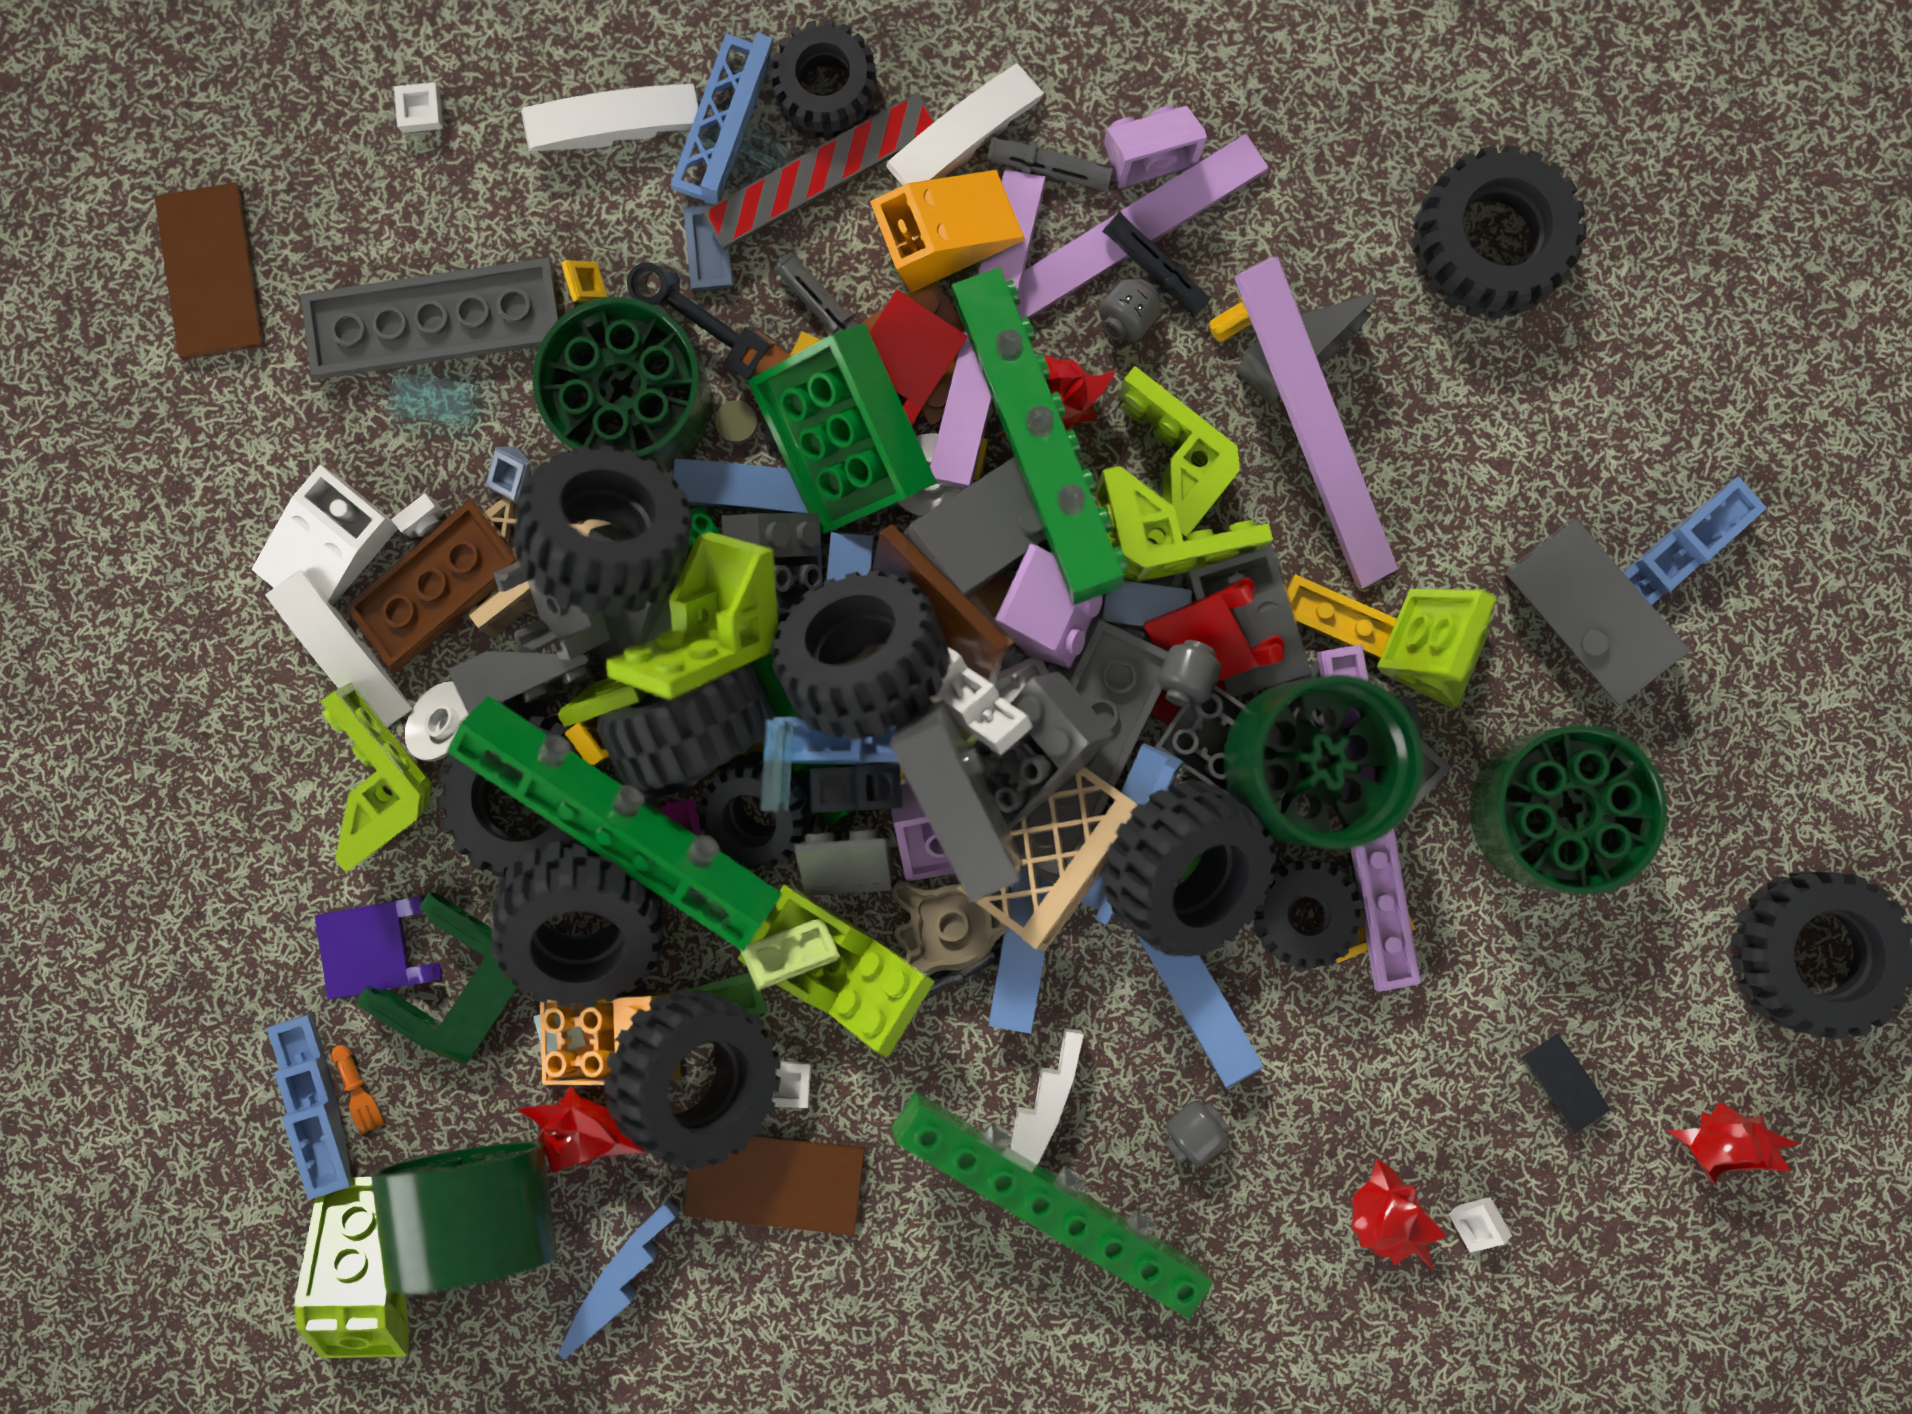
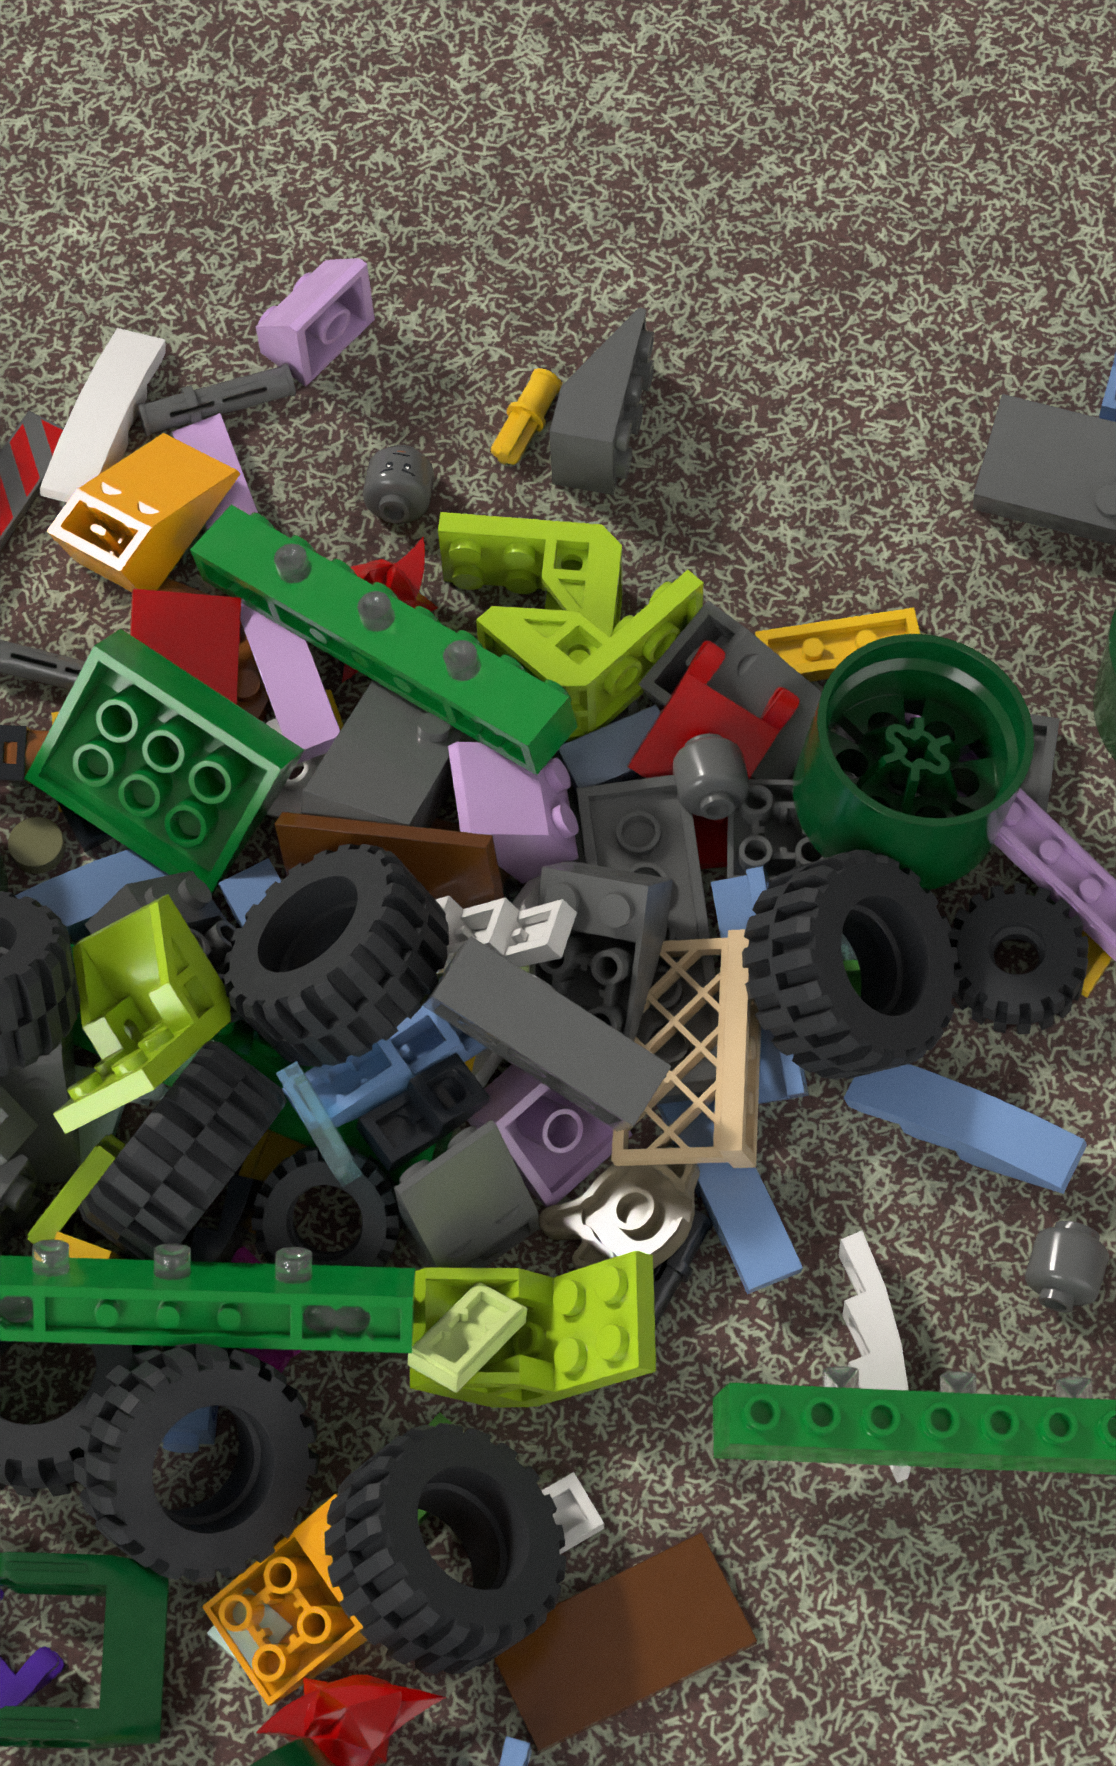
camera: 30 degrees left, 20 degrees down
lavender tile [1016,134,1269,319] -> none
black pin [1102,211,1212,317] -> none
lavender tile [1233,257,1398,588] -> none
lime bracket [1377,589,1497,708] -> none
black tyre [1412,145,1587,319] -> none

